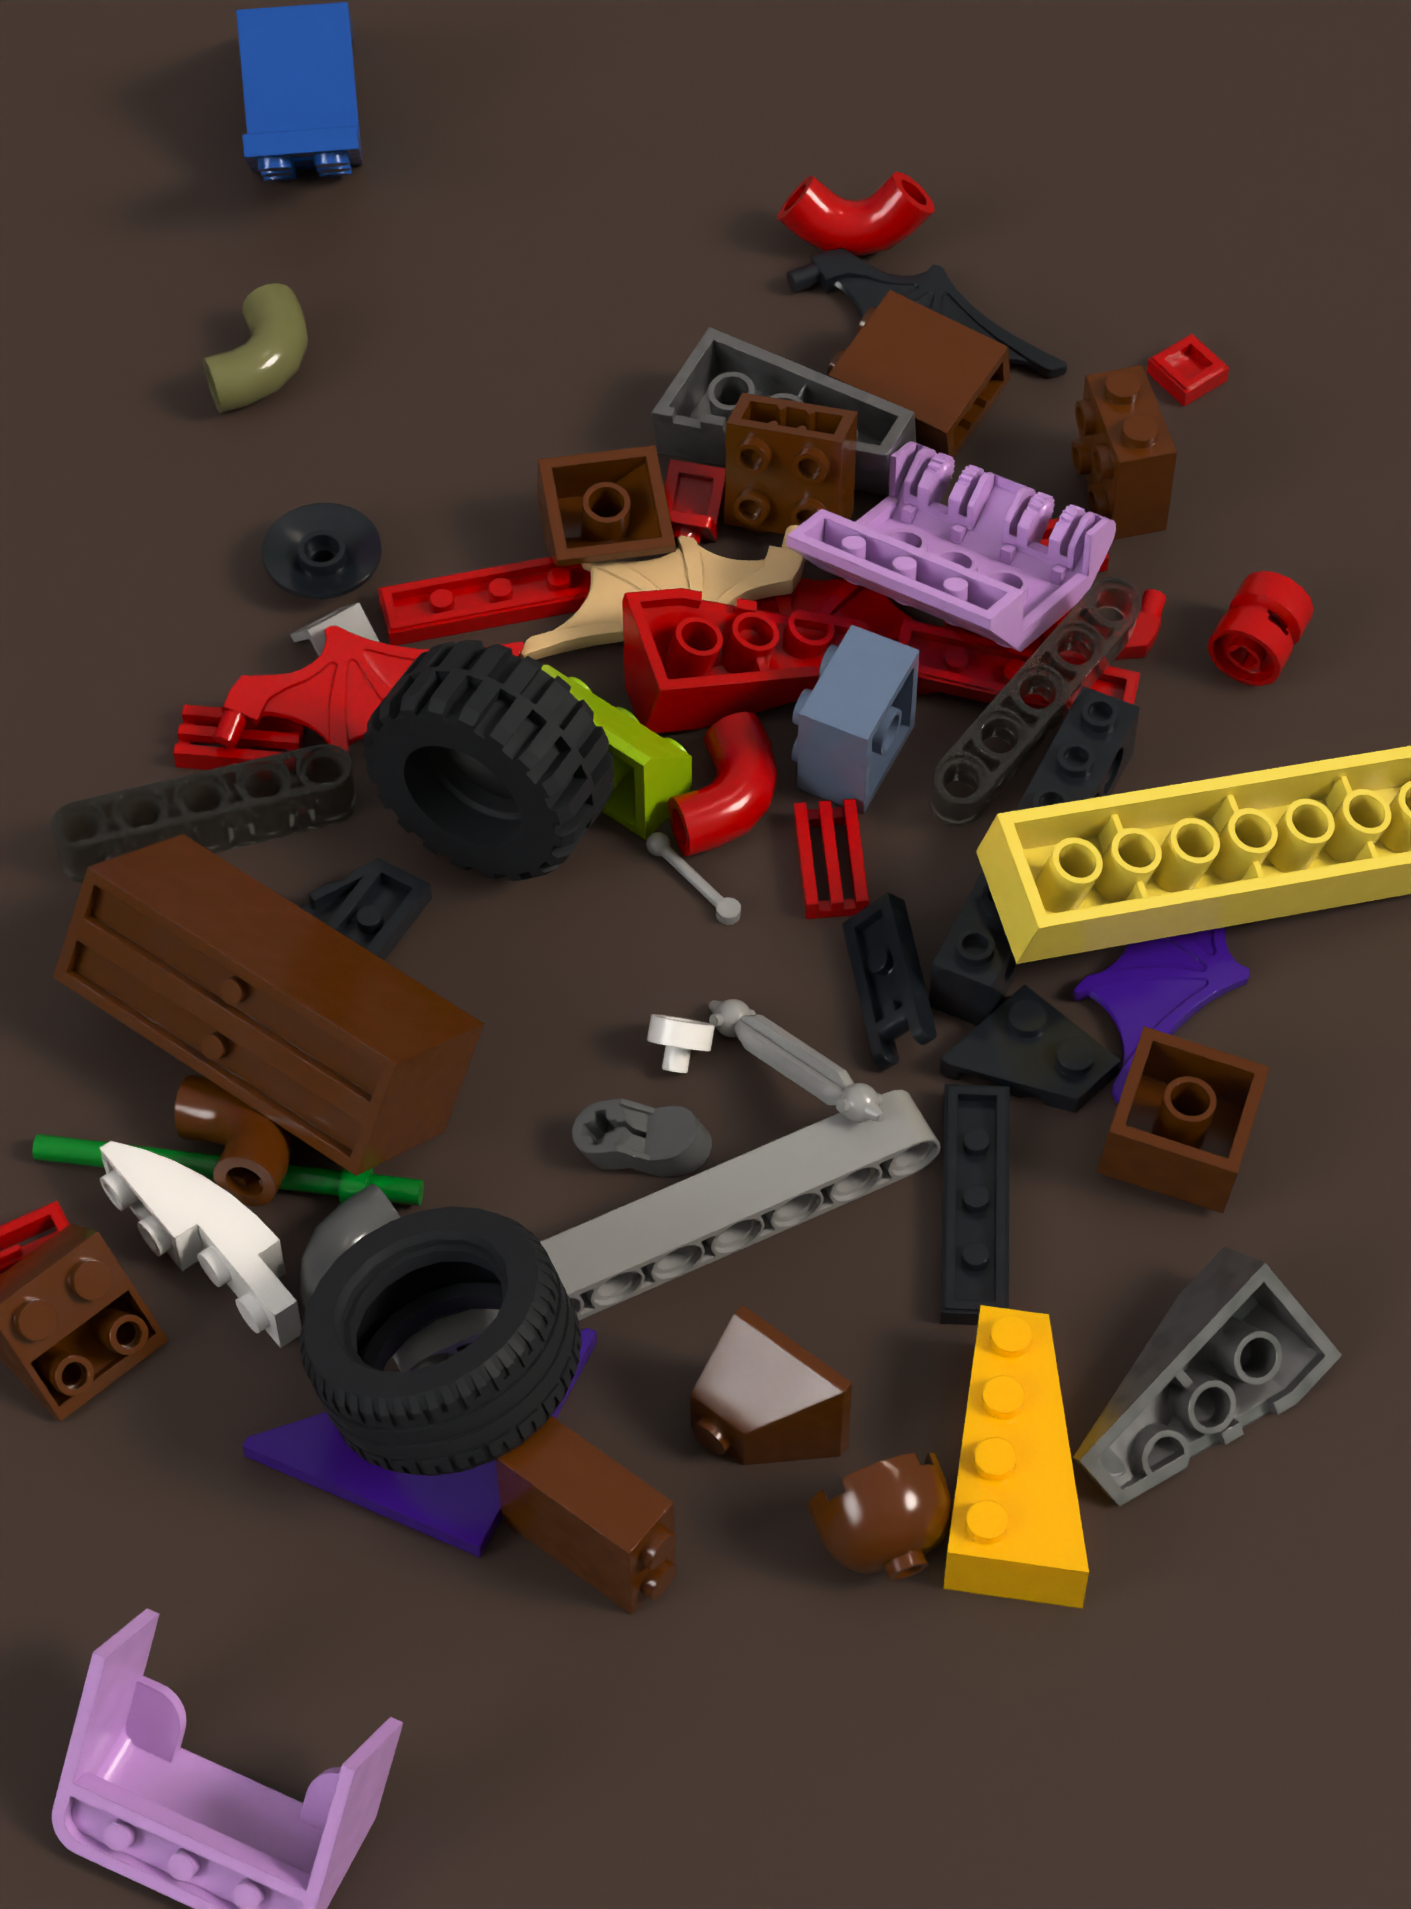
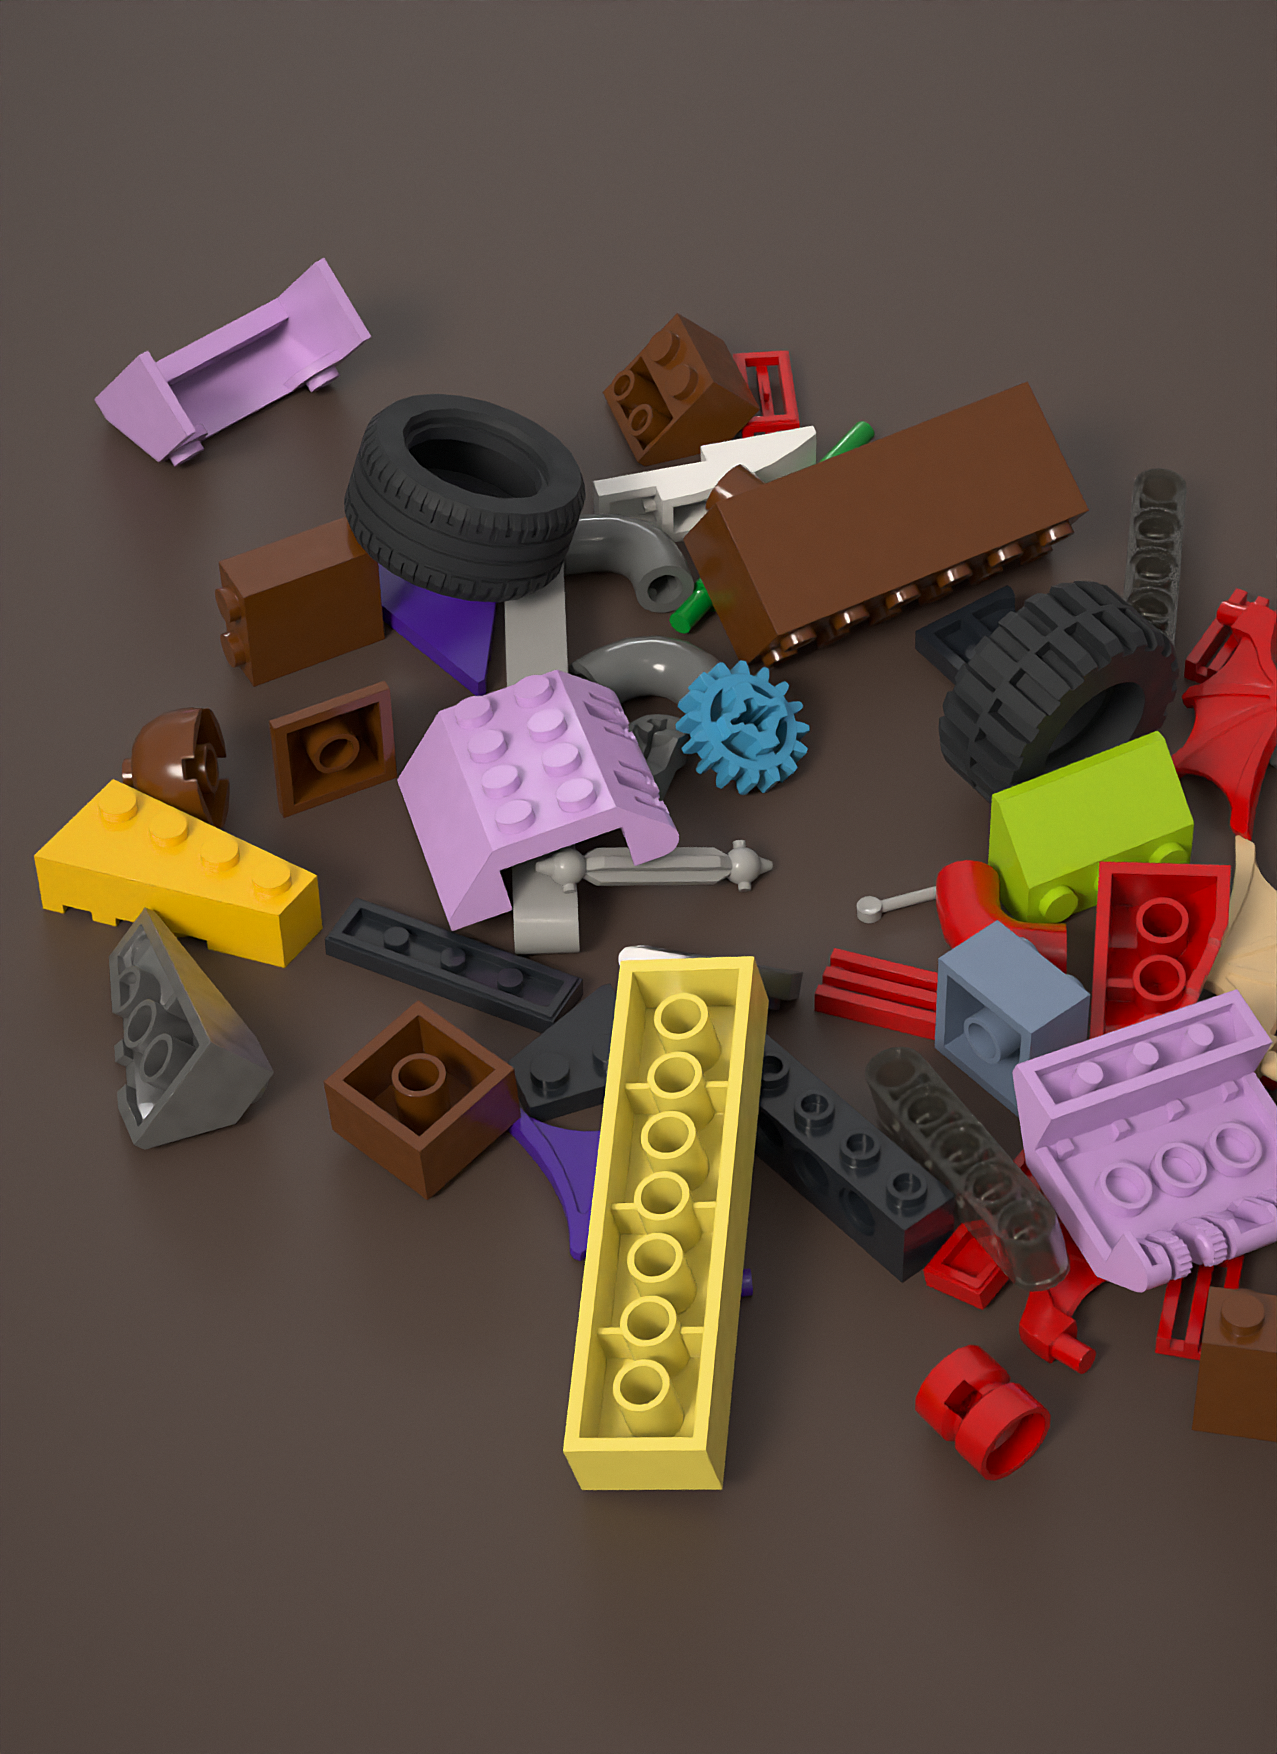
camera: 115 degrees right, 10 degrees down
white tile [647,1014,715,1073] -> none
none -> lavender slope [397,670,679,931]
none -> dark grey cylinder [568,635,720,707]
none -> dark azure gear [675,660,810,795]

